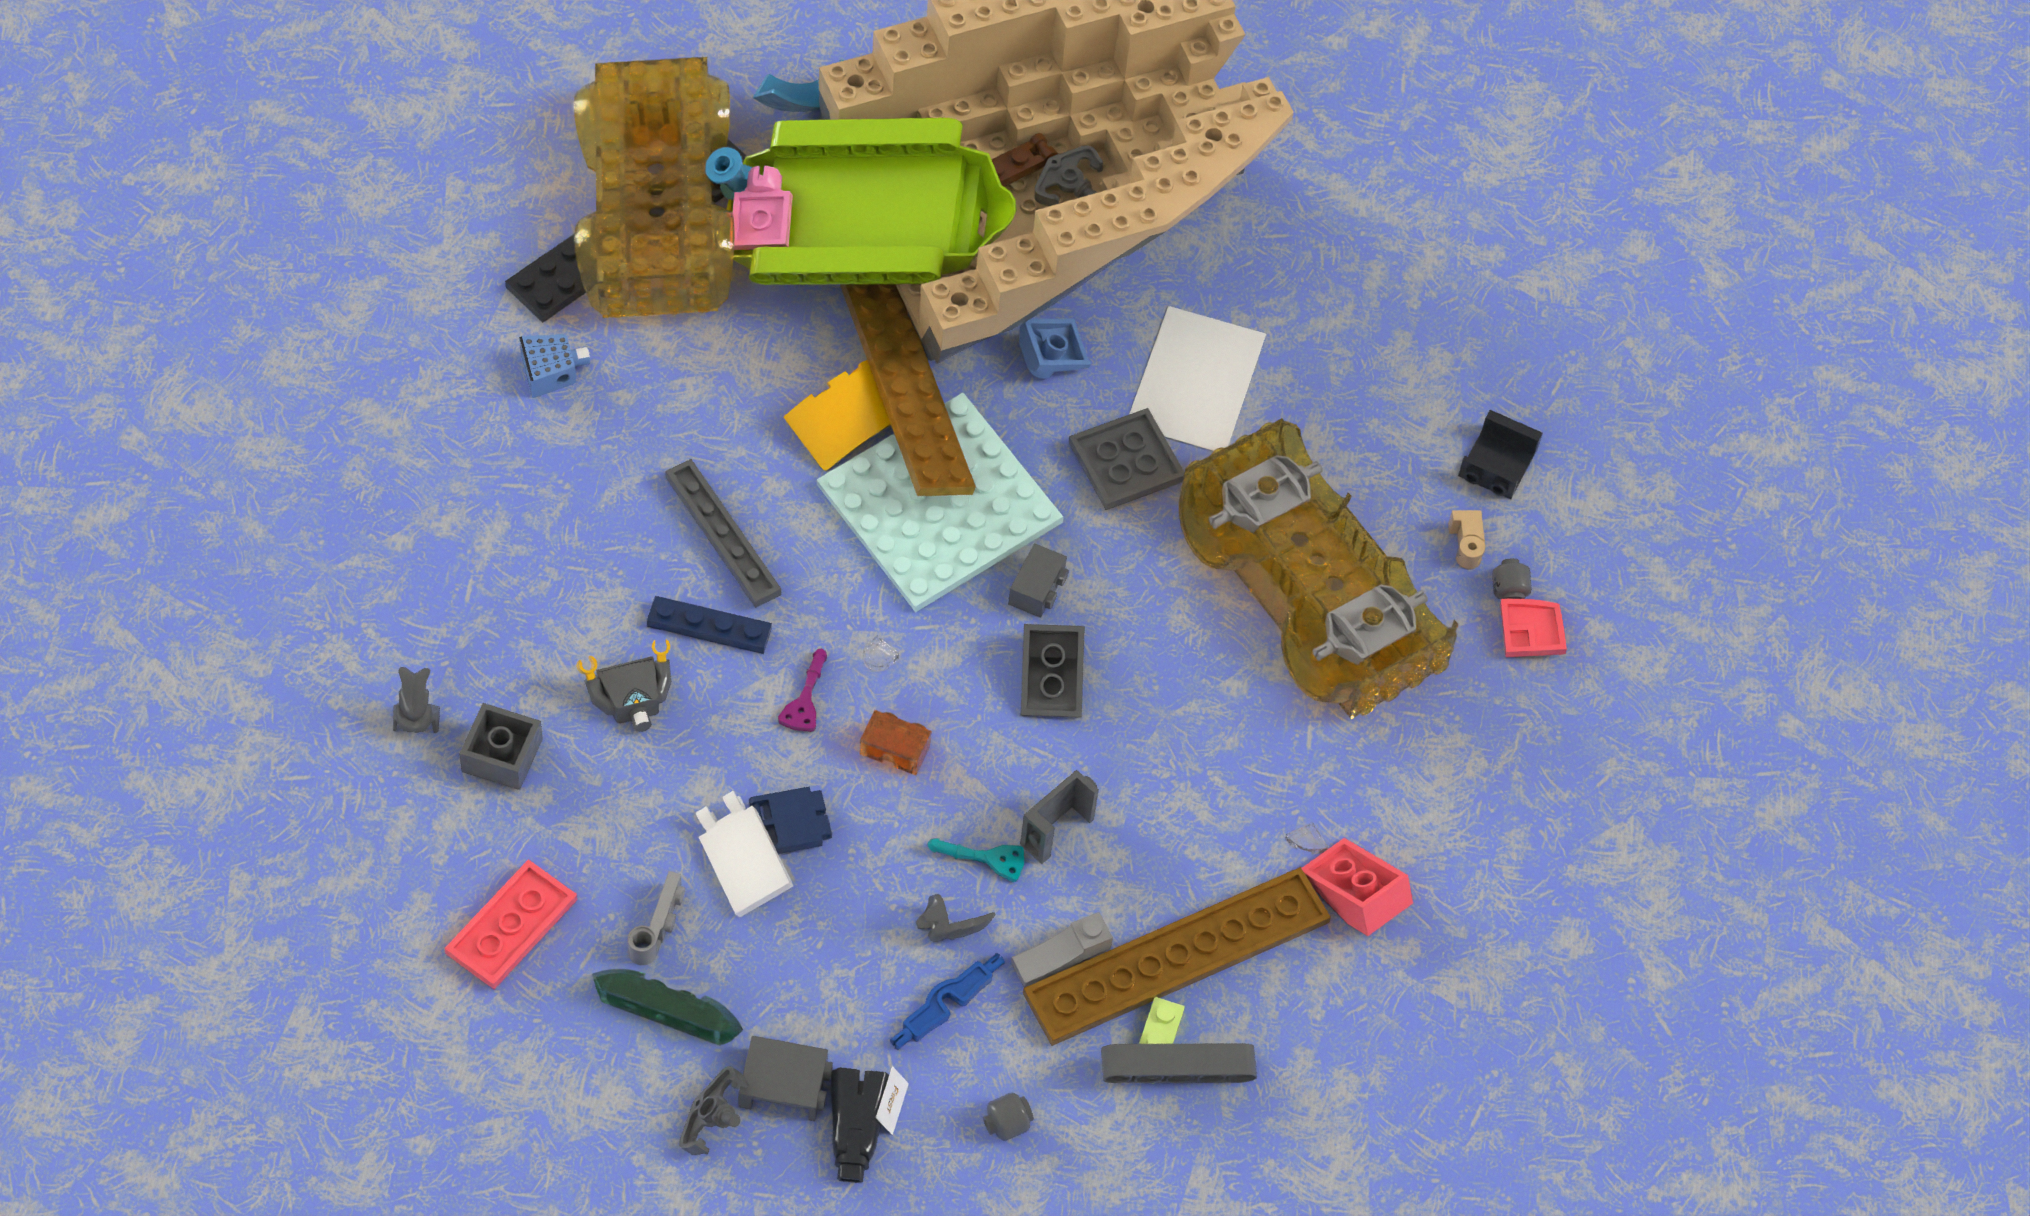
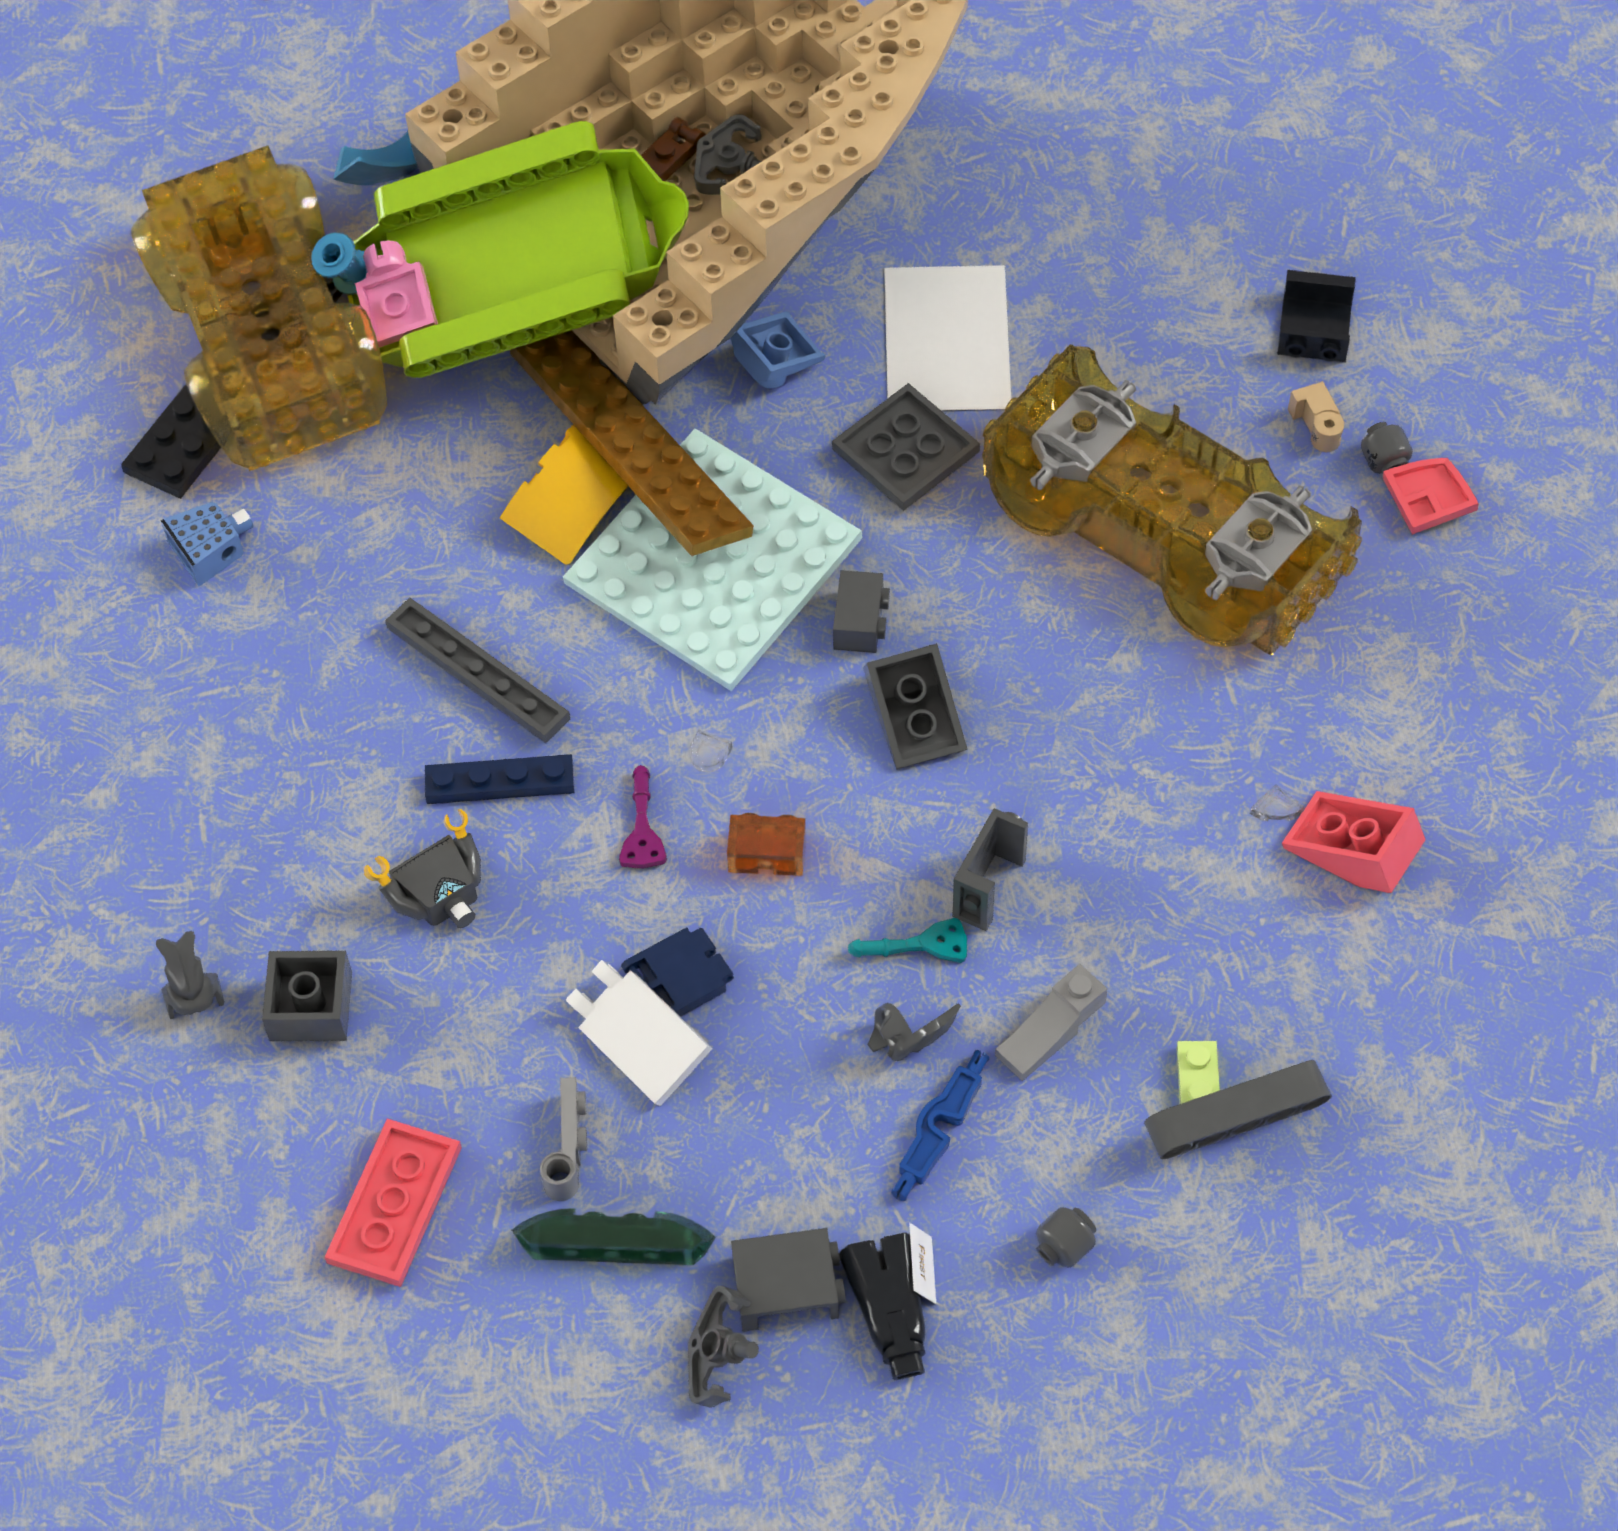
camera: 10 degrees left, 0 degrees up
pearl gold plate [1023,867,1331,1046] -> none

